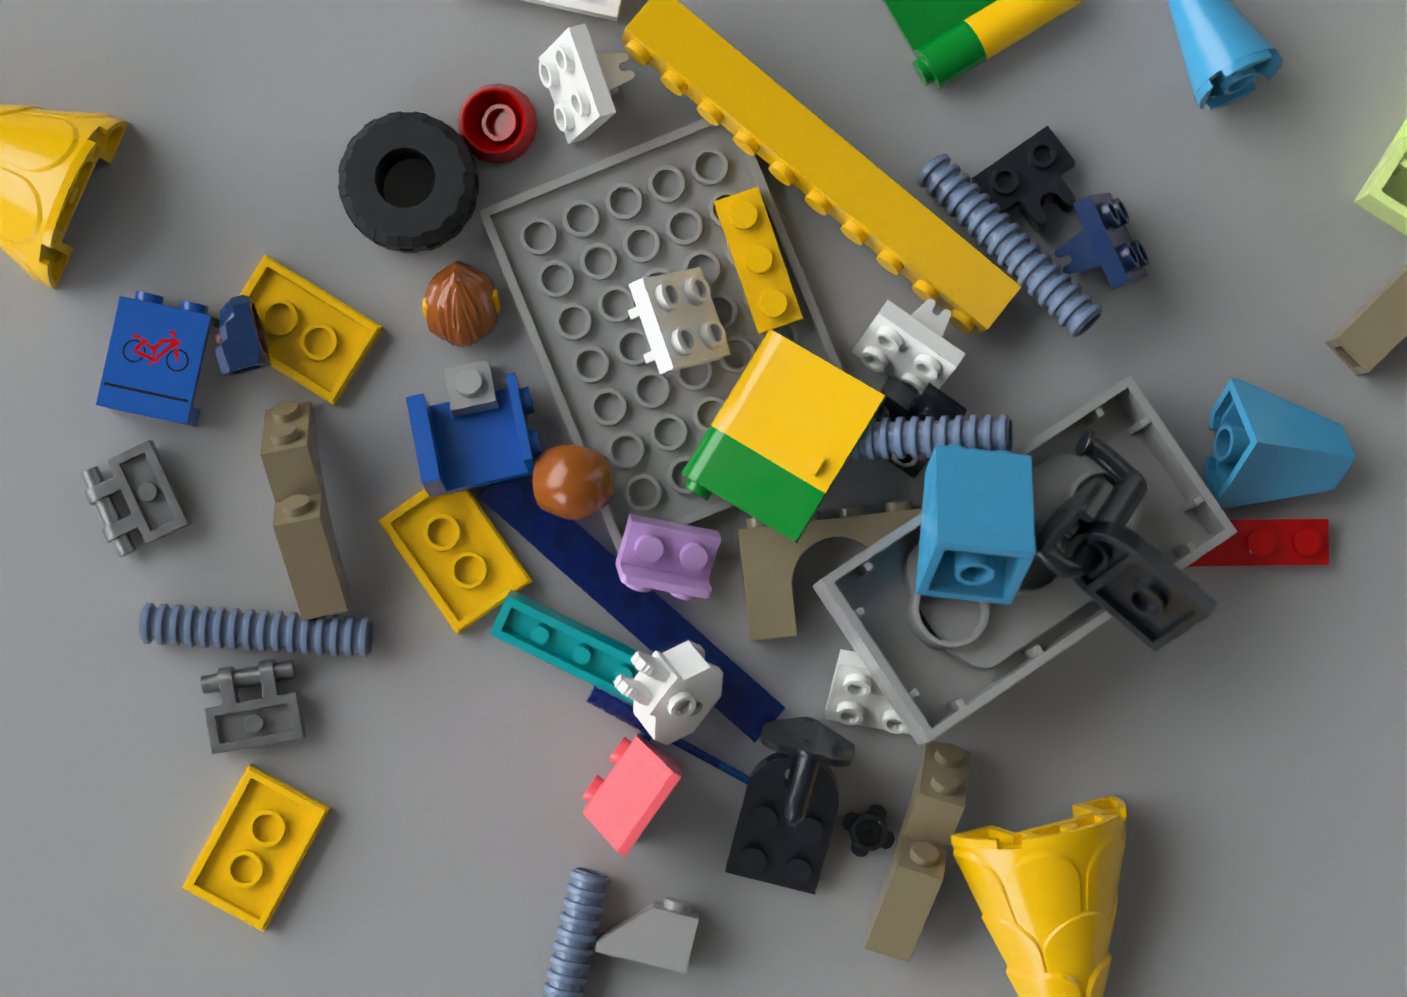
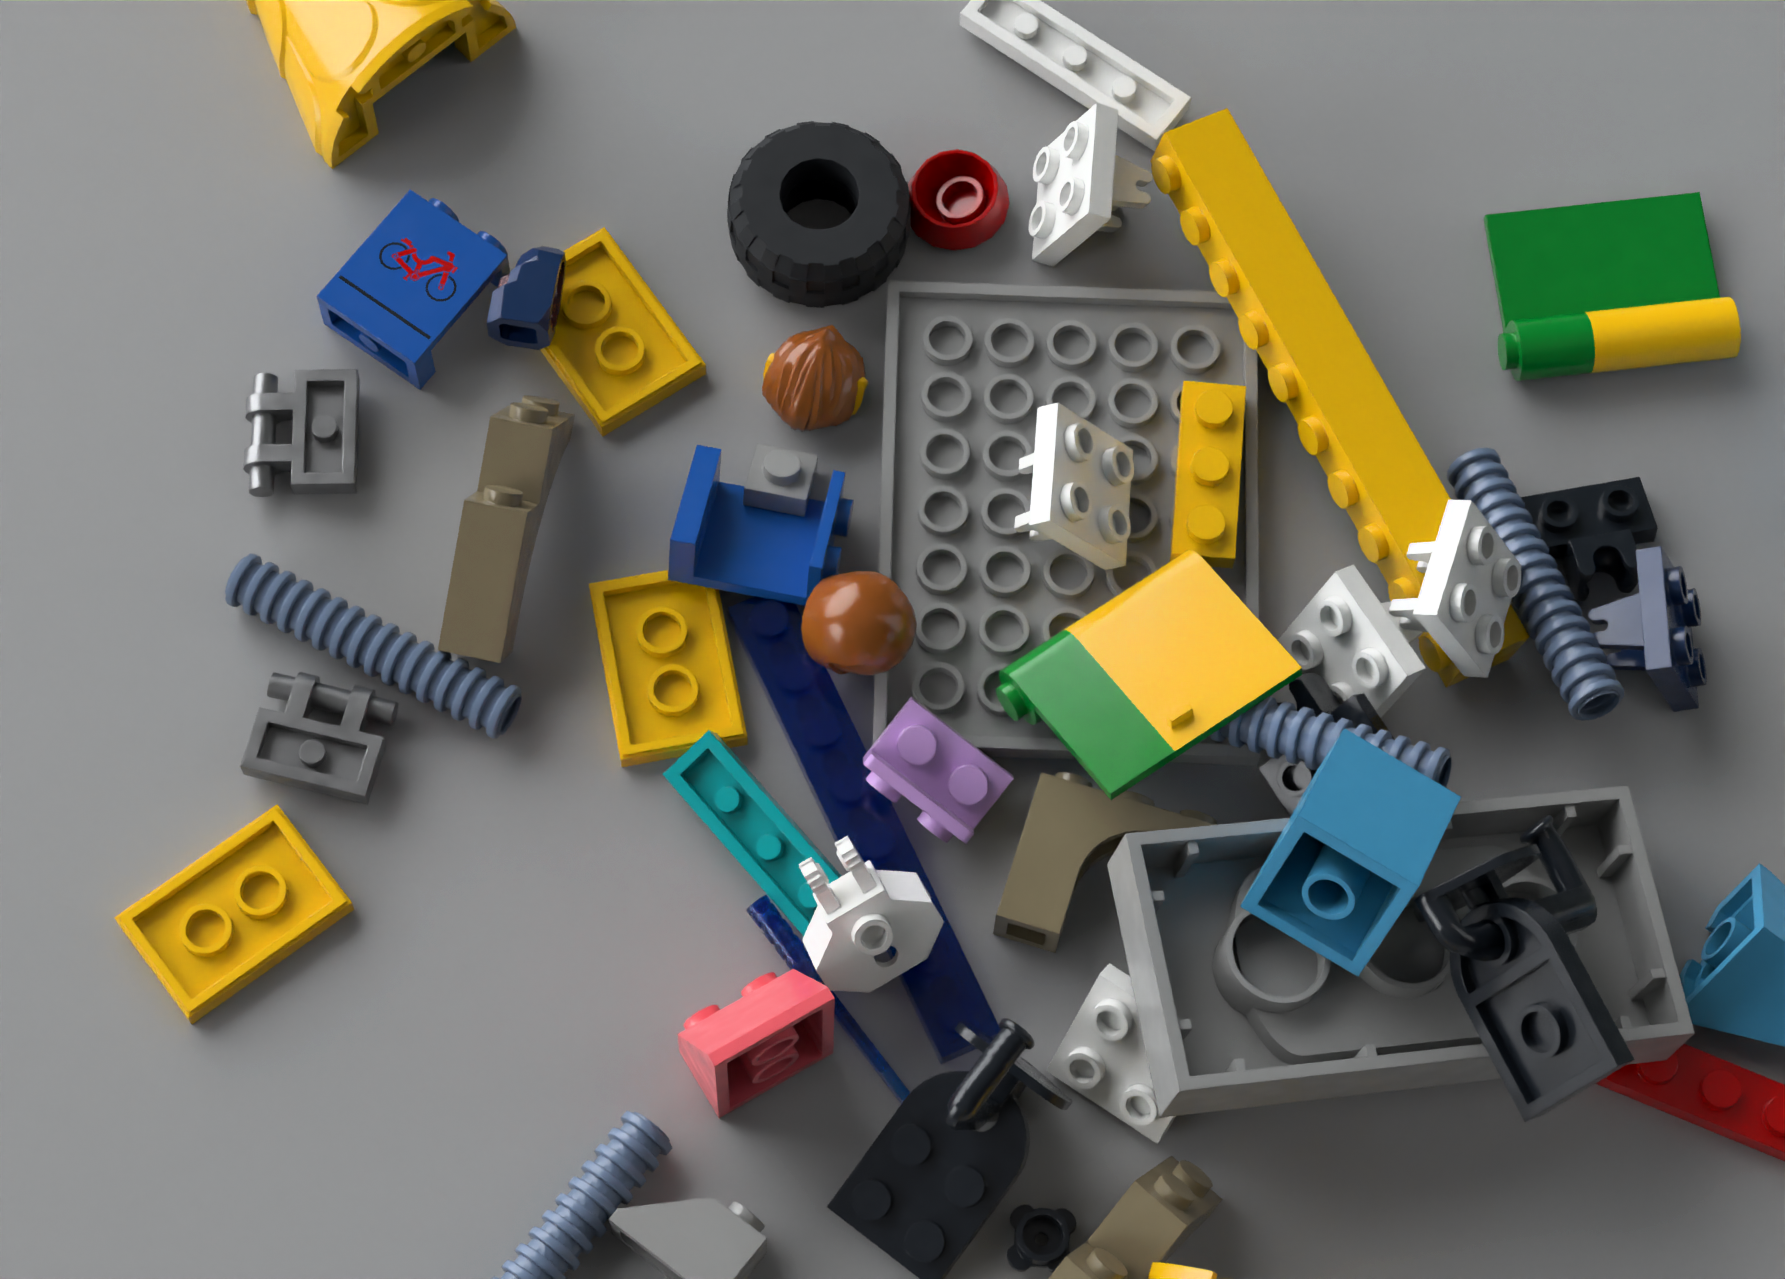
camera: 15 degrees right, 20 degrees down
none -> white plate [1388,500,1521,678]

